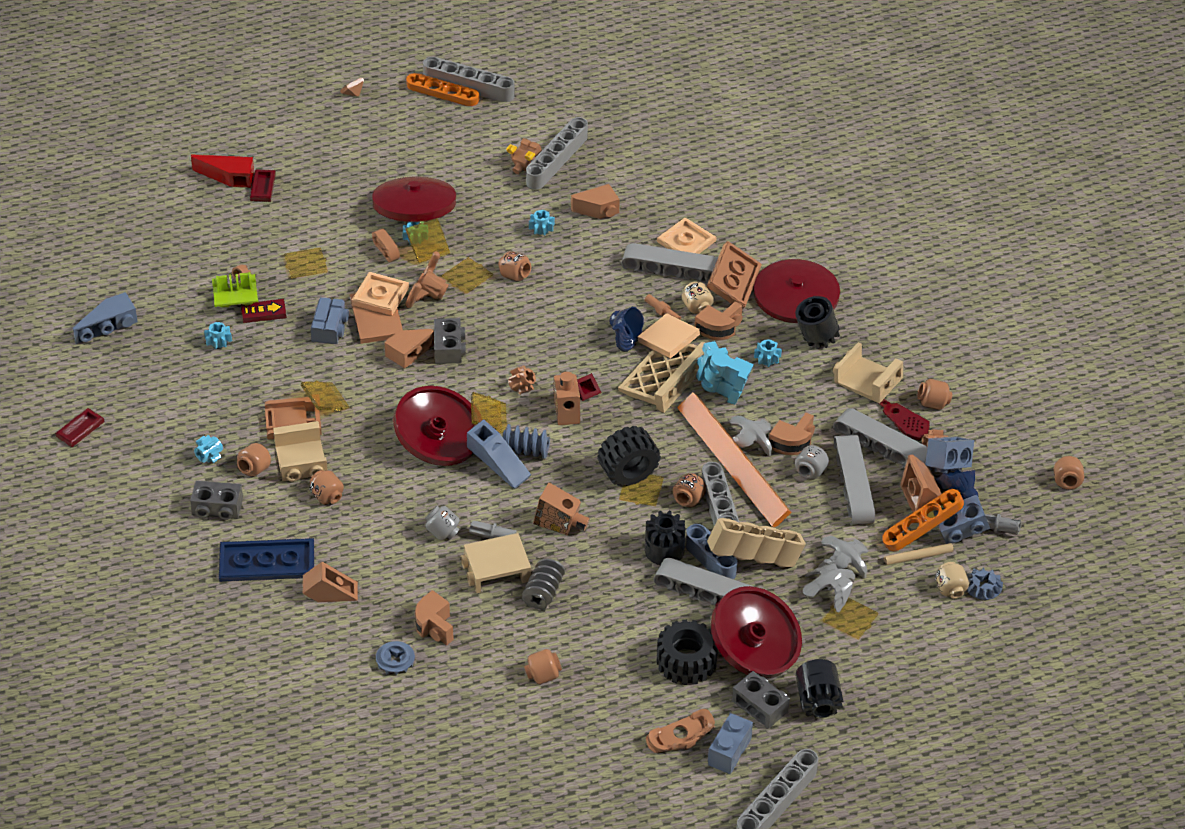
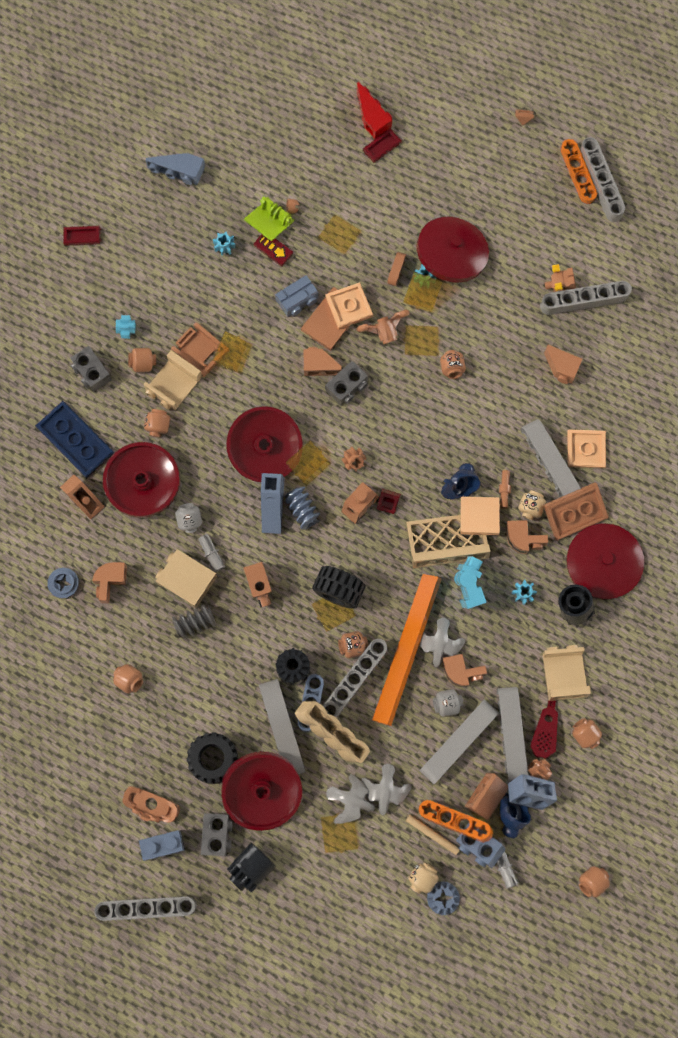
camera: 50 degrees right, 30 degrees up
medium azure gear [529,210,555,235] -> none
none -> dark red dish [103,442,180,518]

